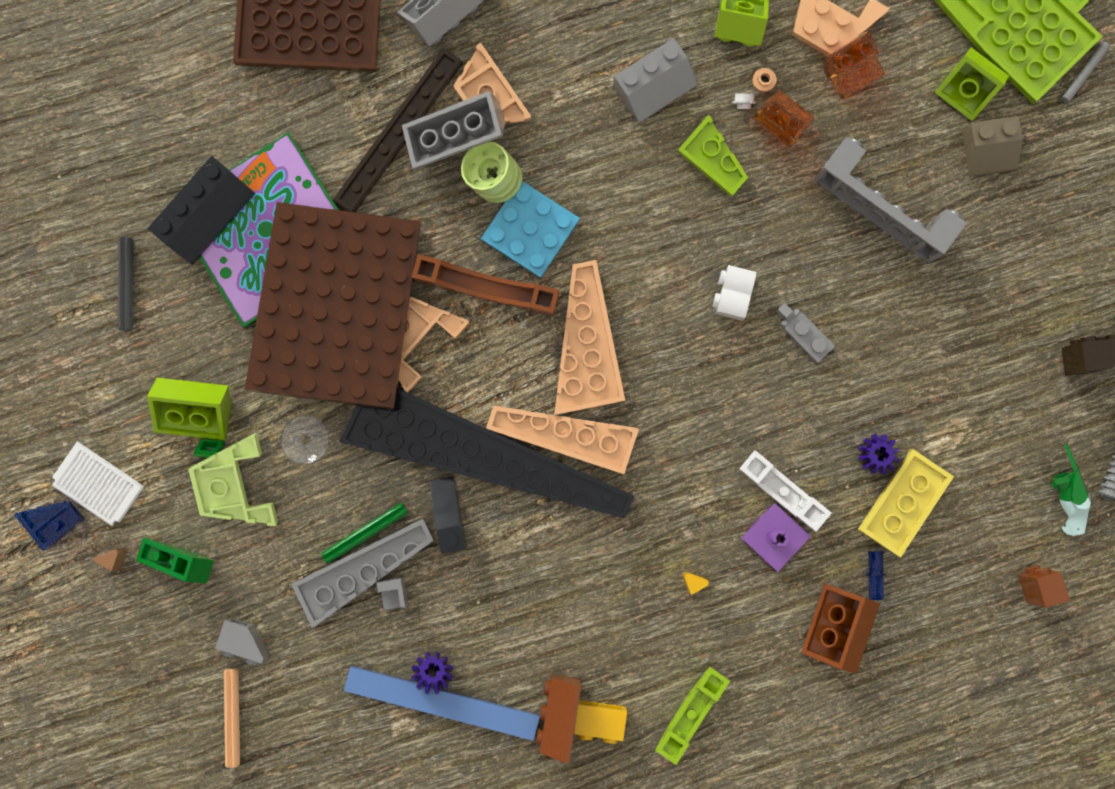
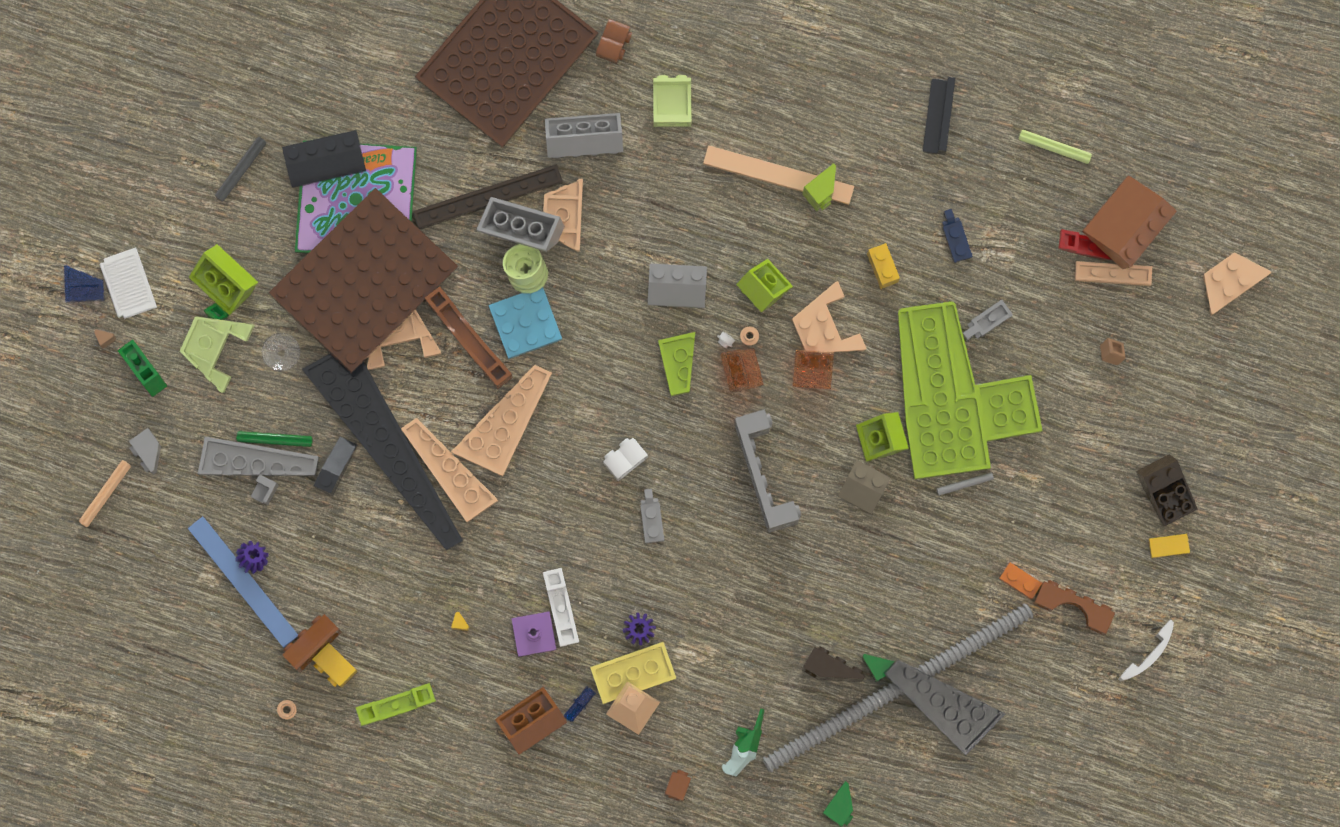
camera: 30 degrees right, 5 degrees down
none -> light nougat slope [606,682,660,735]

